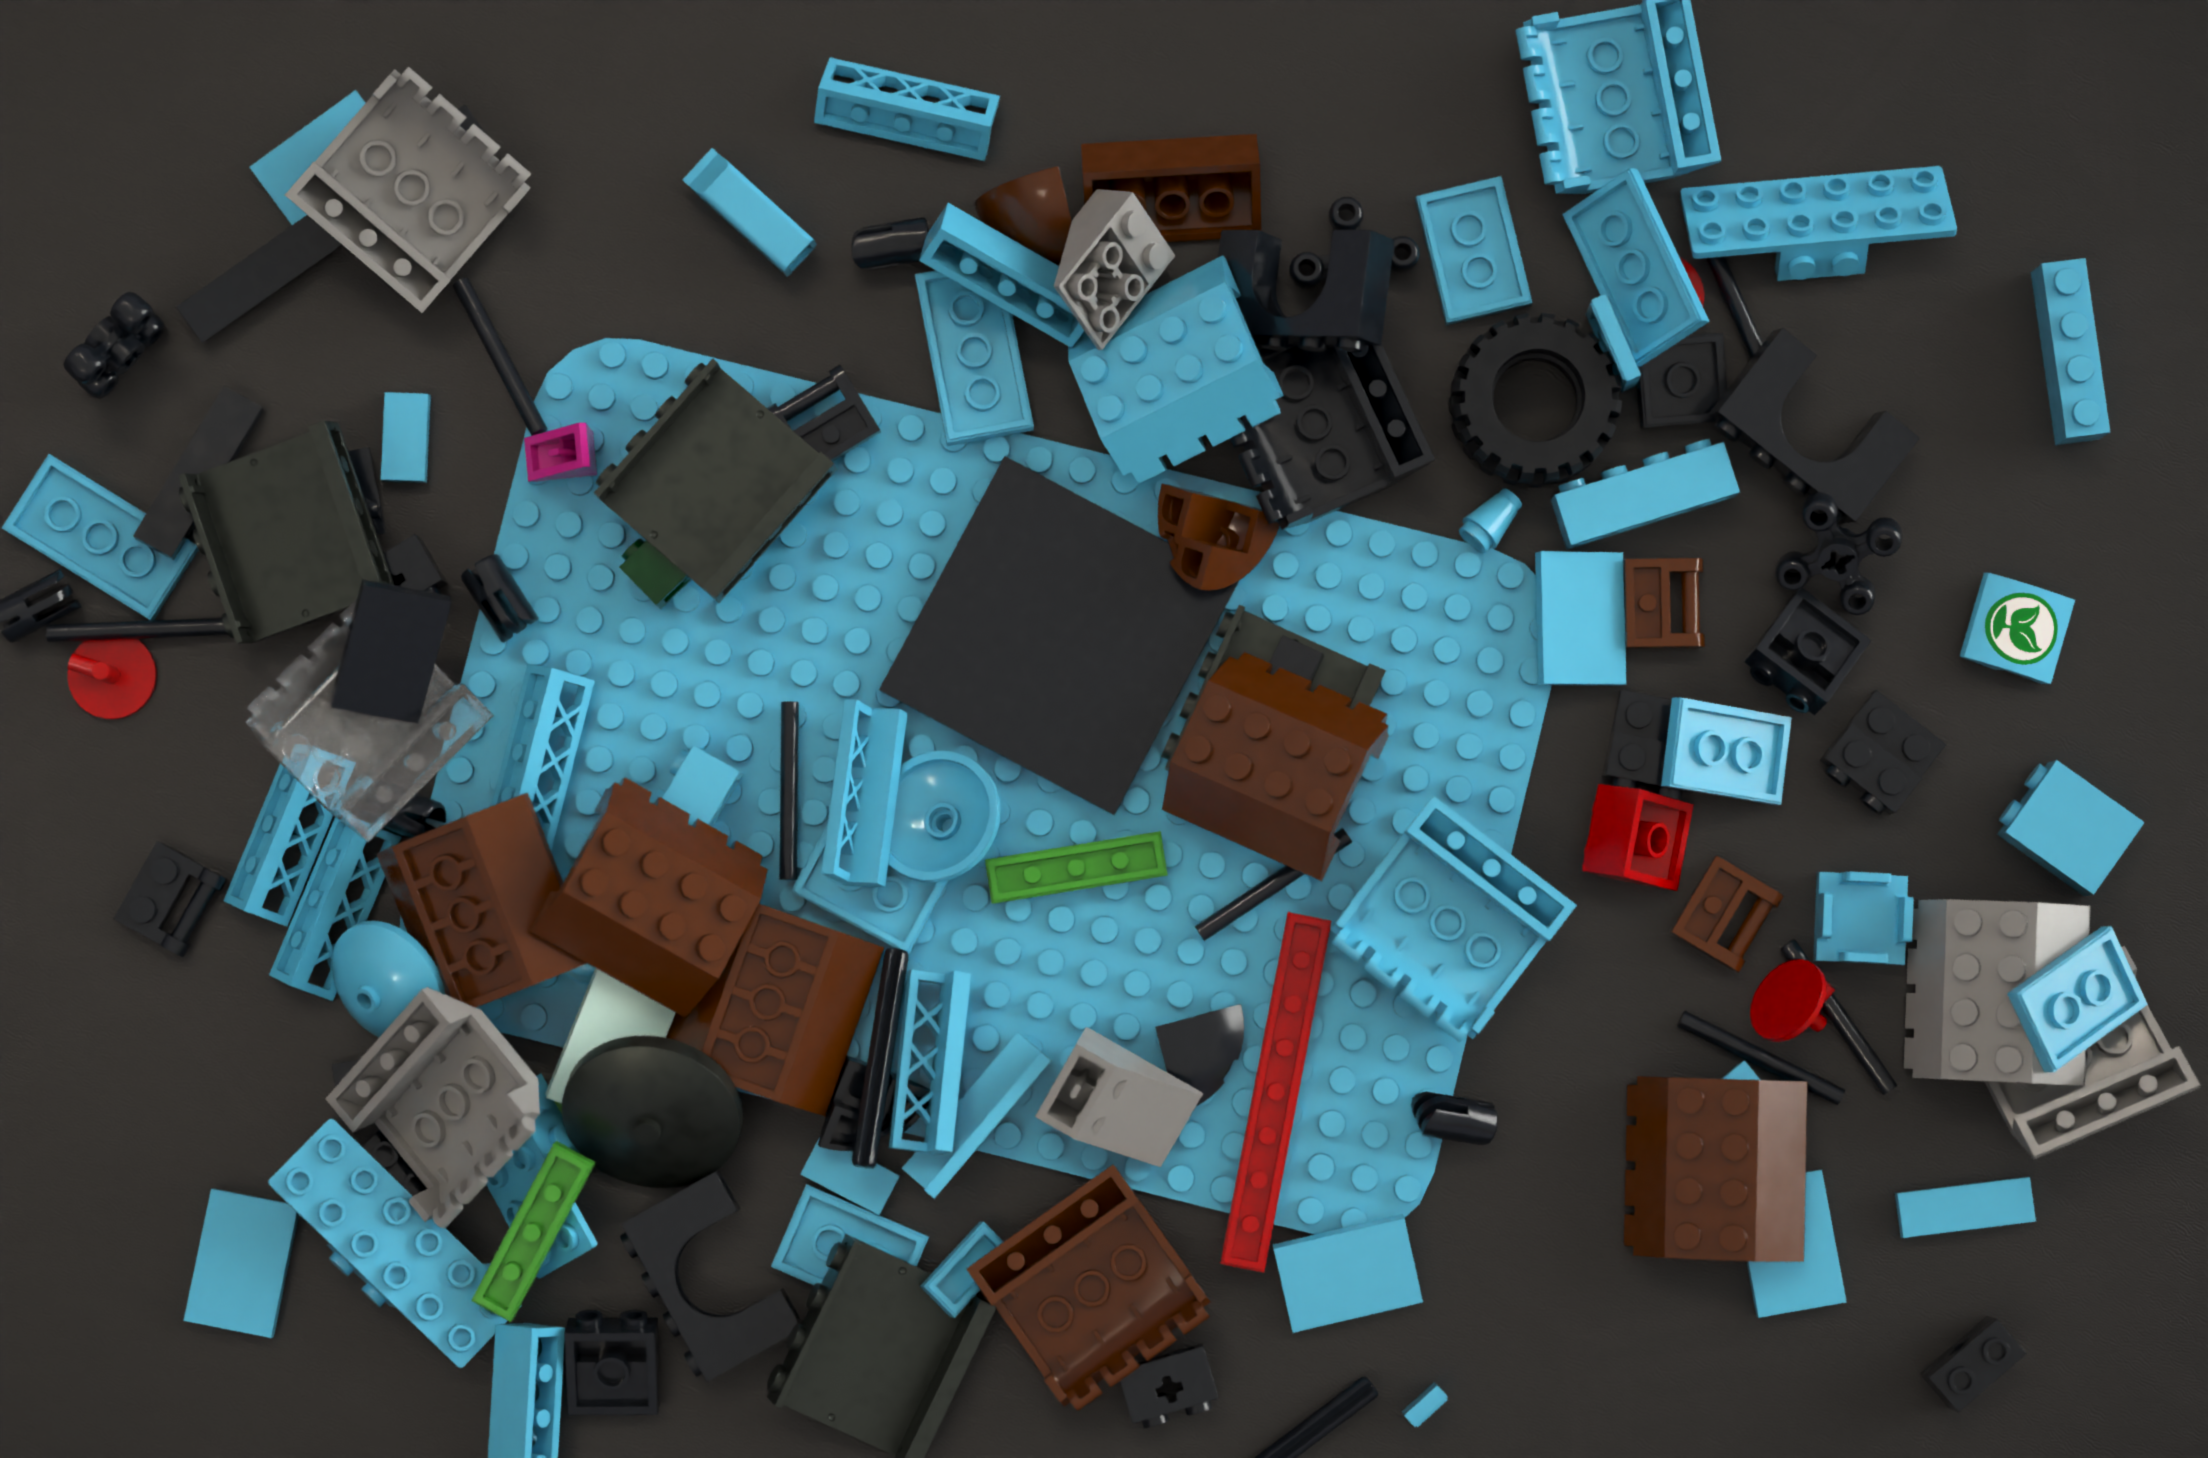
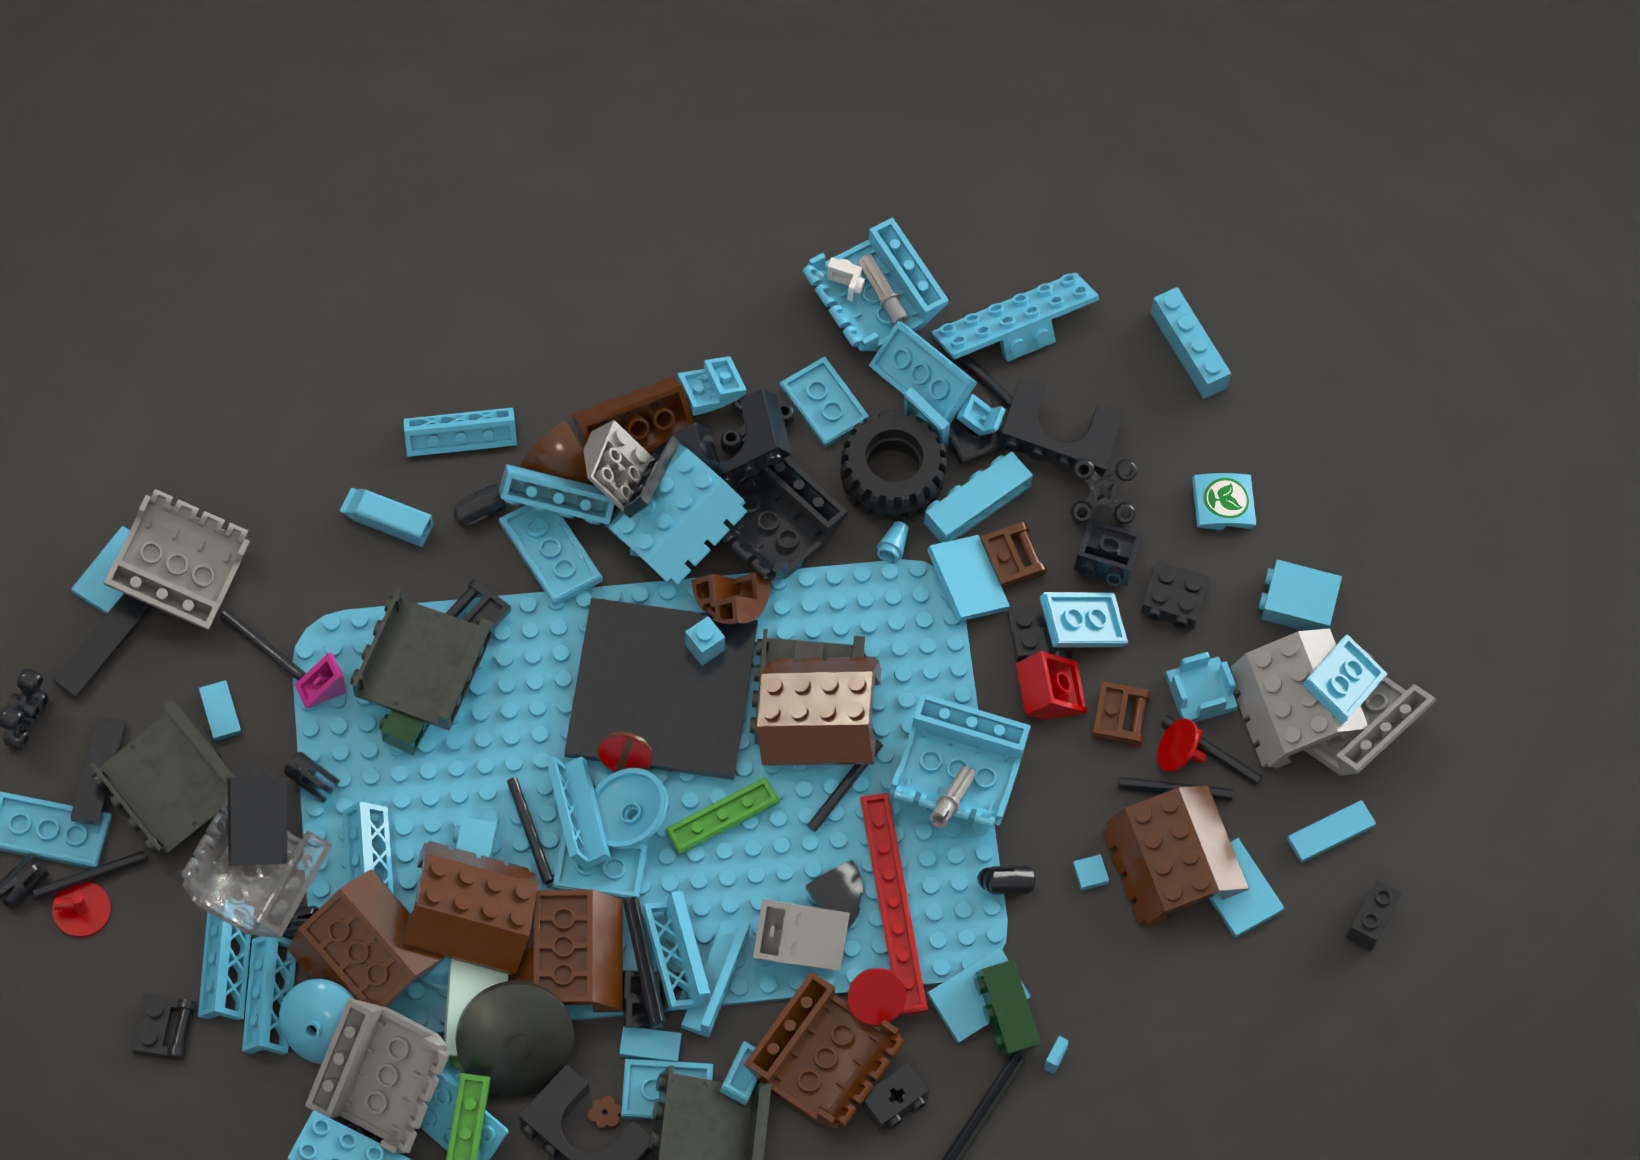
camera: 25 degrees left, 20 degrees down
none -> reddish brown plant [587,1095,621,1129]
none -> red piece [597,731,654,772]
none -> black tile [623,436,680,518]
none -> medium azure slope [677,356,747,416]
none -> medium azure brick [685,616,725,666]
none -> white bracket [827,257,865,302]
none -> red shield [847,968,906,1025]
none -> light grey axle [858,255,910,326]
none -> light grey axle [929,766,975,828]
none -> medium azure bracket [957,394,1005,436]
none -> dark green brick [974,959,1041,1056]
none -> medium azure tile [1073,854,1109,891]

